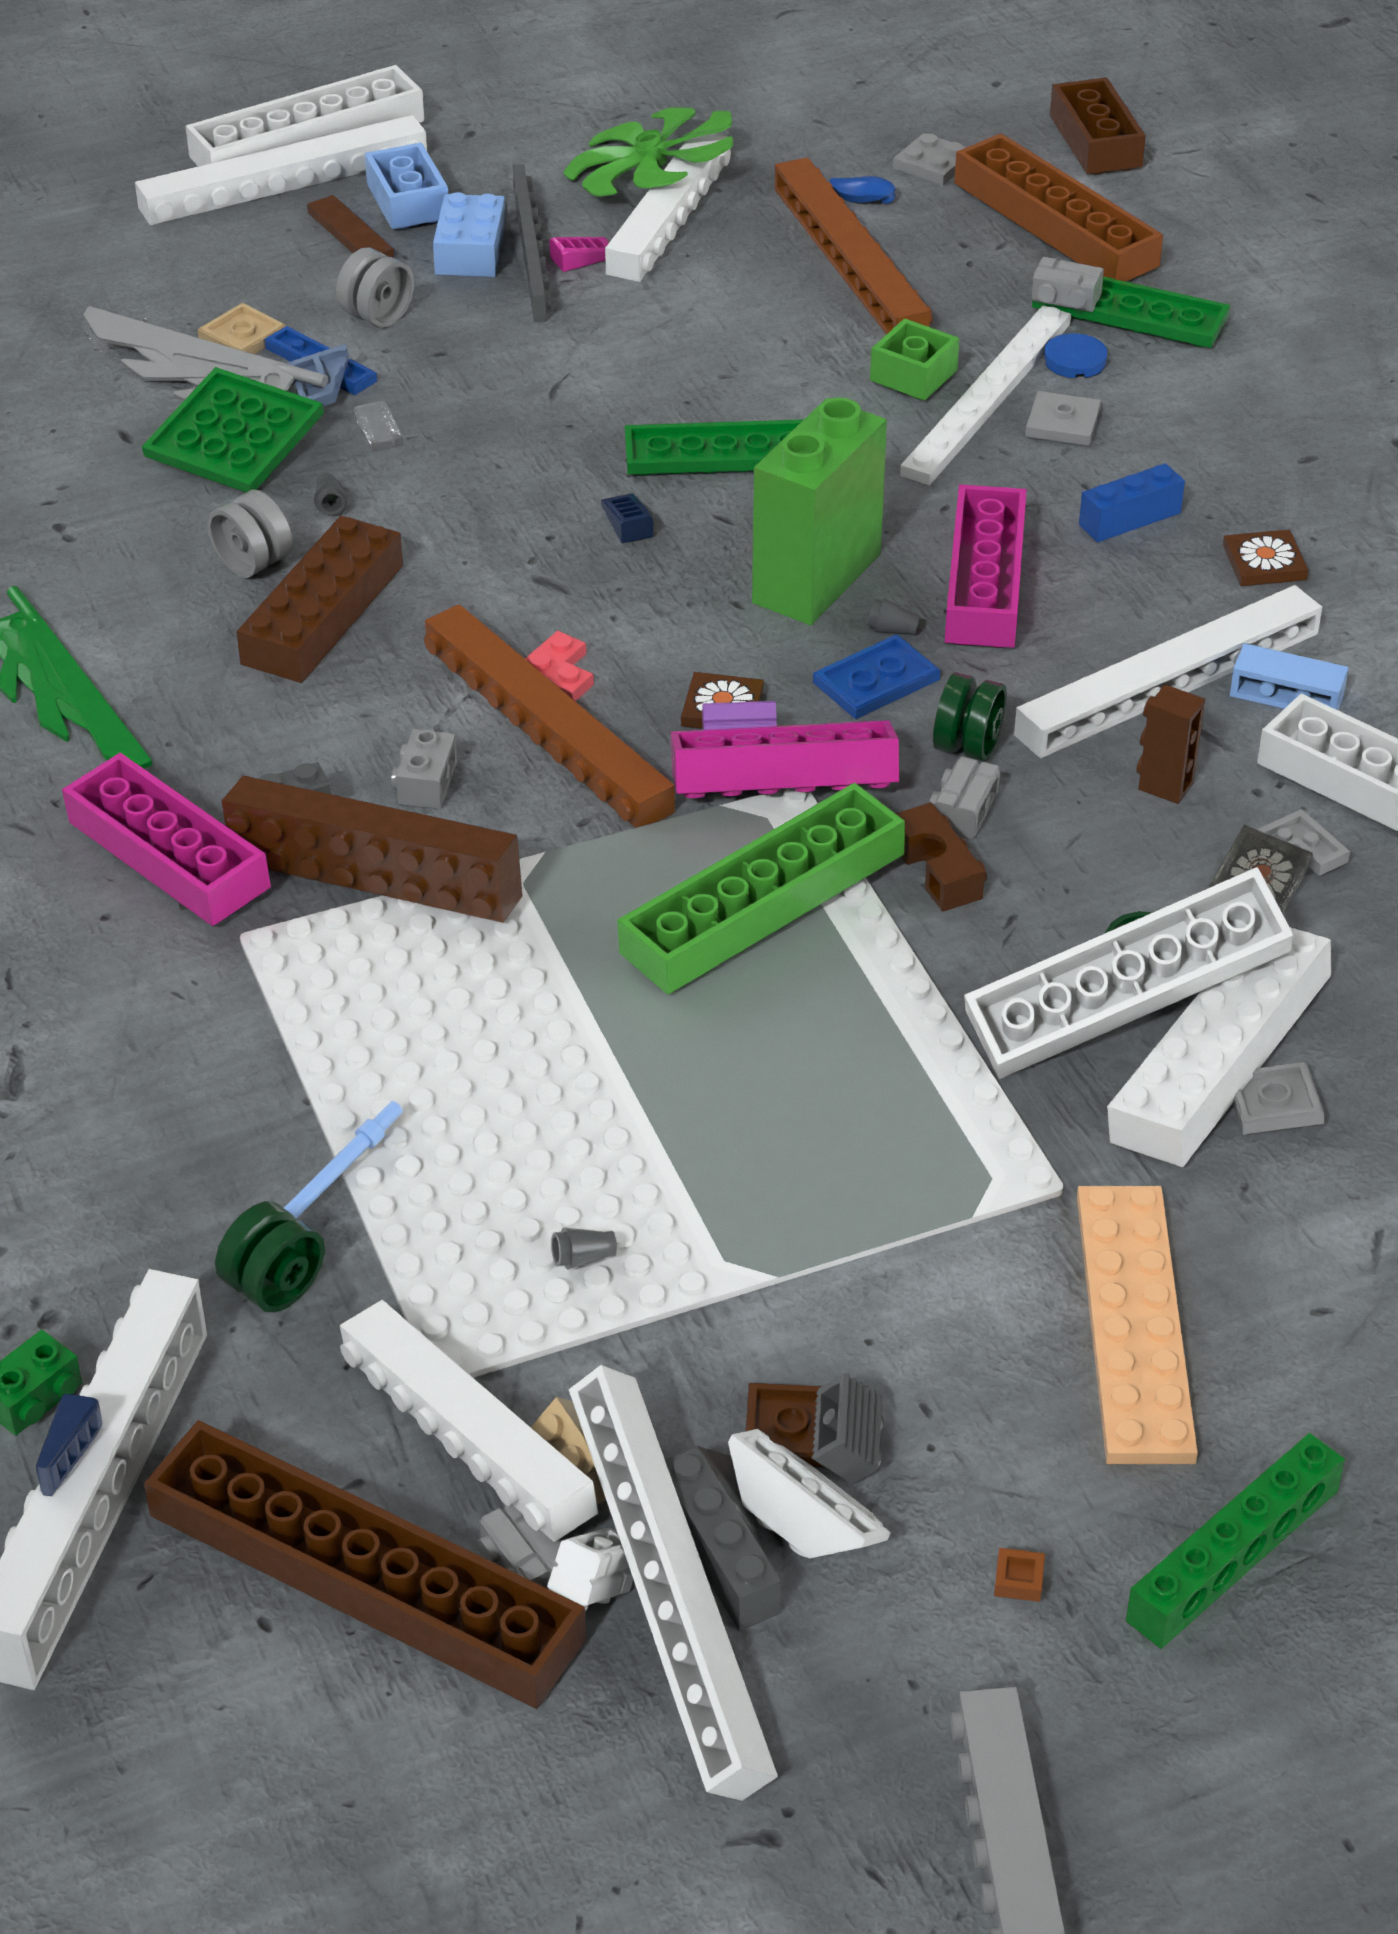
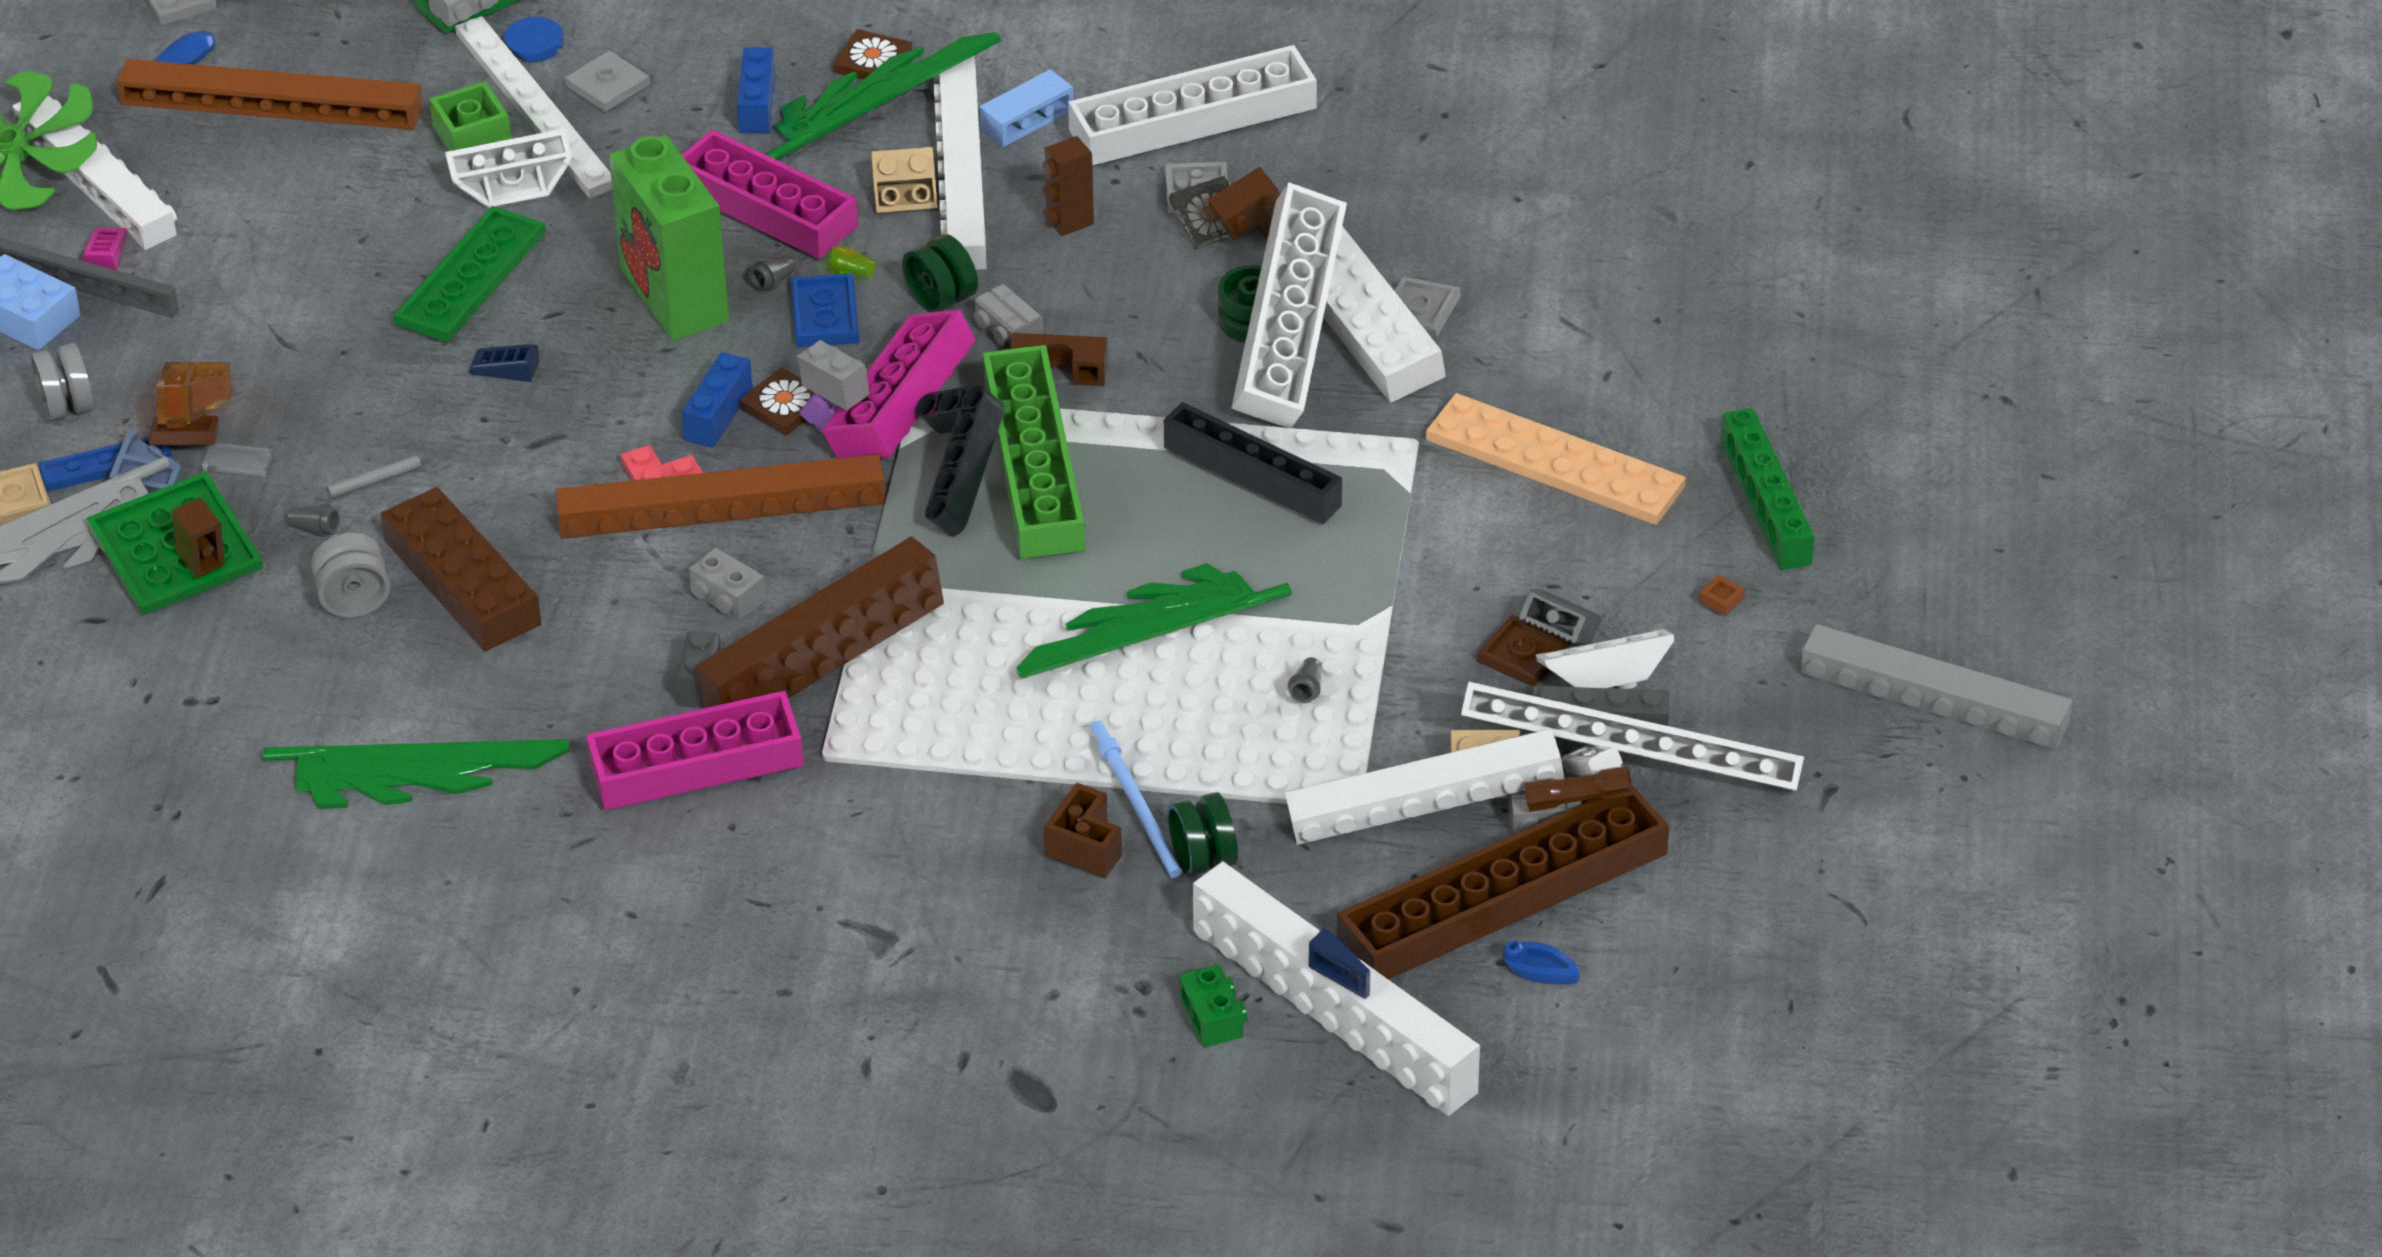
camera: 60 degrees left, 0 degrees up
none -> reddish brown tile [149,416,219,445]
none -> clear orange wedge [156,362,231,429]
none -> reddish brown brick [172,497,225,579]
none -> light grey bar [326,455,421,498]
none -> white wedge [445,128,573,209]
none -> blue brick [682,352,753,448]
none -> green animal [765,32,1001,160]
none -> light grey brick [797,340,870,410]
none -> clear neon green cone [828,244,876,279]
none -> tan slope [871,147,938,213]
none -> black beam [915,385,1005,537]
none -> green animal [1016,563,1291,679]
none -> reddish brown brick [1044,783,1122,878]
none -> black brick [1163,402,1342,525]
none -> reddish brown brick [1208,167,1280,240]
none -> blue arm [1503,940,1580,984]
none -> reddish brown axle [1525,765,1633,812]

